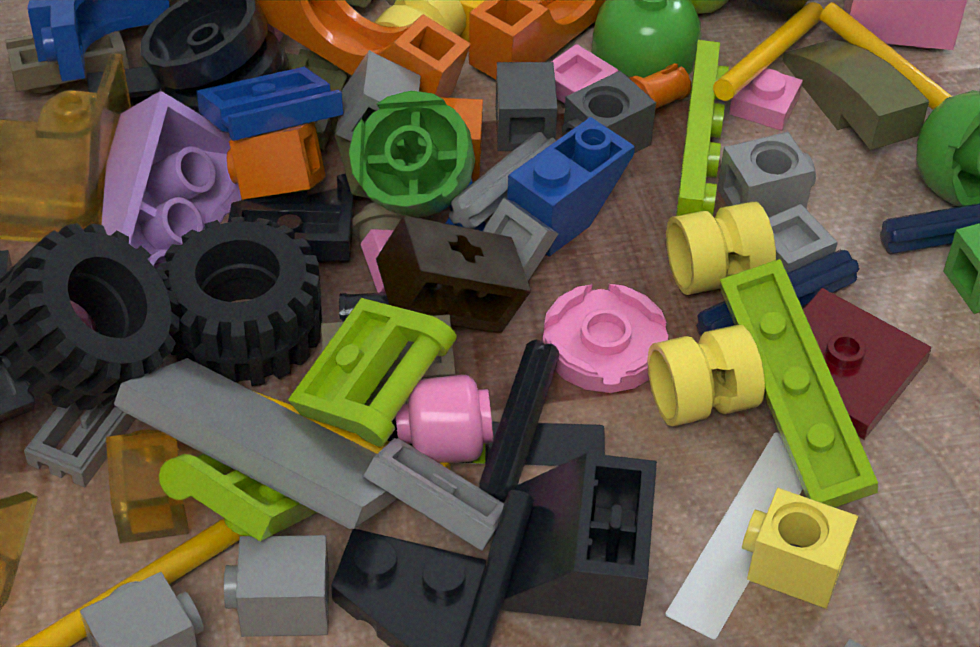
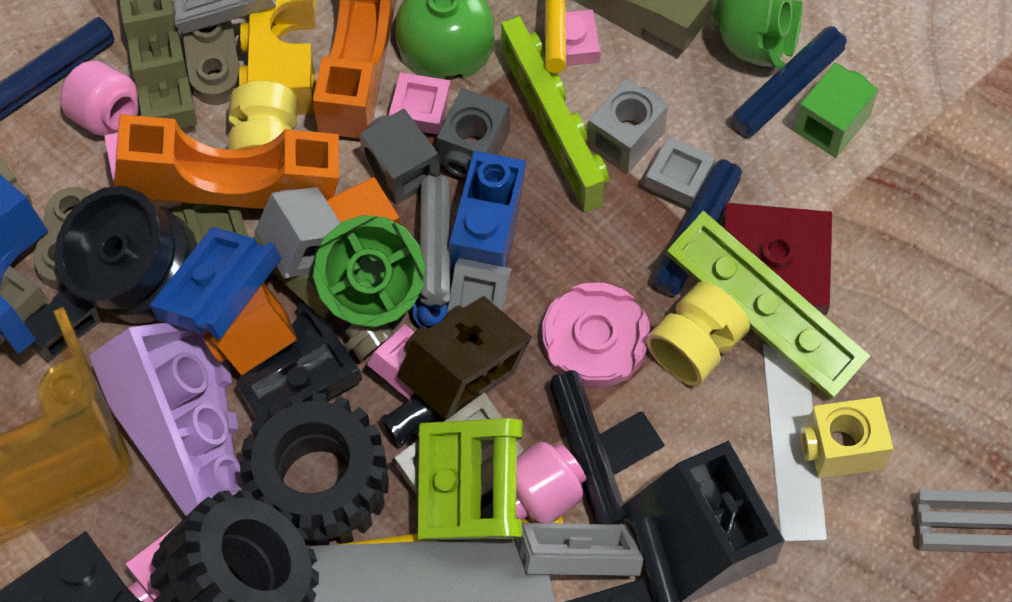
camera: 30 degrees left, 15 degrees up
orange pin [629,63,692,110] -> none
light yellow wheel [666,202,776,295] -> none

